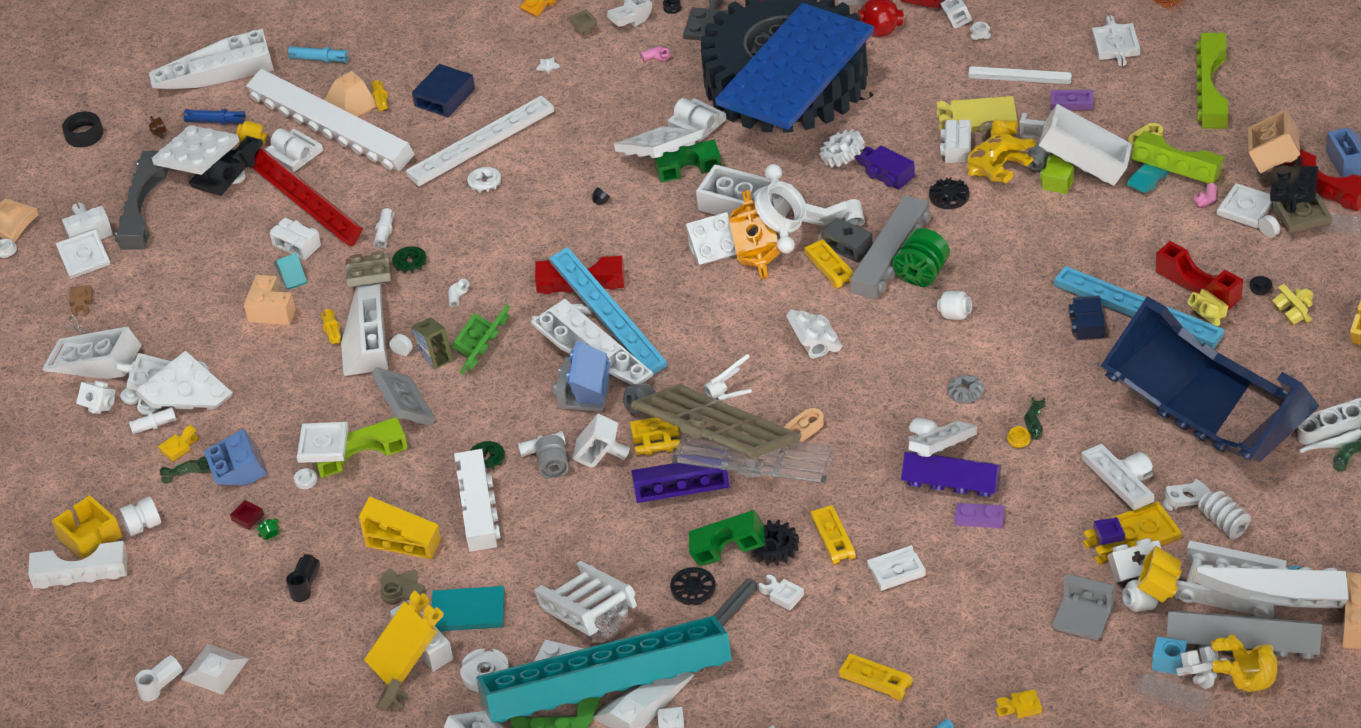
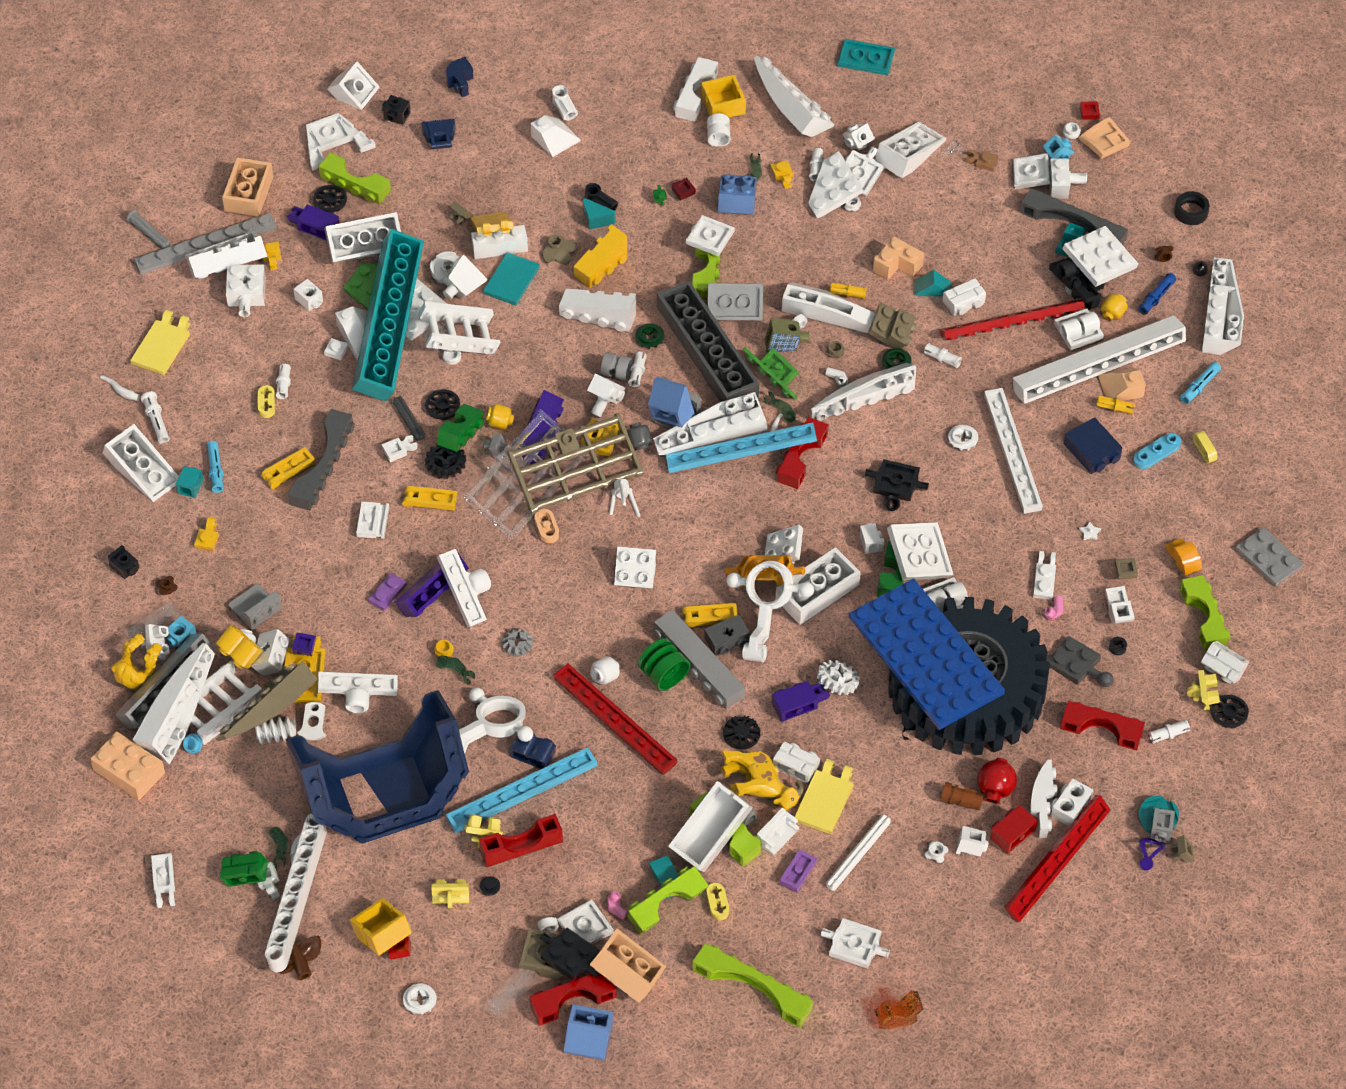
camera: 110 degrees right, 10 degrees up
none -> reddish brown plate [155,576,178,595]
none -> dark tan wedge [216,661,318,742]
none -> dark grey arch [288,409,355,511]
none -> white torso [443,255,487,300]
none -> white piece [459,688,533,753]
none -> light grey tile [483,434,508,460]
none -> yellow head [485,404,514,430]
none -> red plate [554,663,677,775]
none -> teal slope [583,198,616,229]
none -> dark grey brick [657,281,759,402]
none -> white wedge [754,55,835,137]
none -> clear green arm [763,391,796,423]
none -> white wedge [810,363,916,421]
none -> dark tan plate [826,341,845,358]
none -> white brick [860,523,884,554]
none -> black plate [865,459,929,501]
none -> dark orange axle [940,782,984,810]
none -> white hinge [1033,551,1056,600]
none -> medium azure brick [1043,134,1074,160]
none -> teal slope [1055,223,1086,257]
none -> medium azure plate [1133,433,1181,469]
none -> black hinge [1193,261,1208,276]
none -> light yellow beam [1193,431,1217,463]

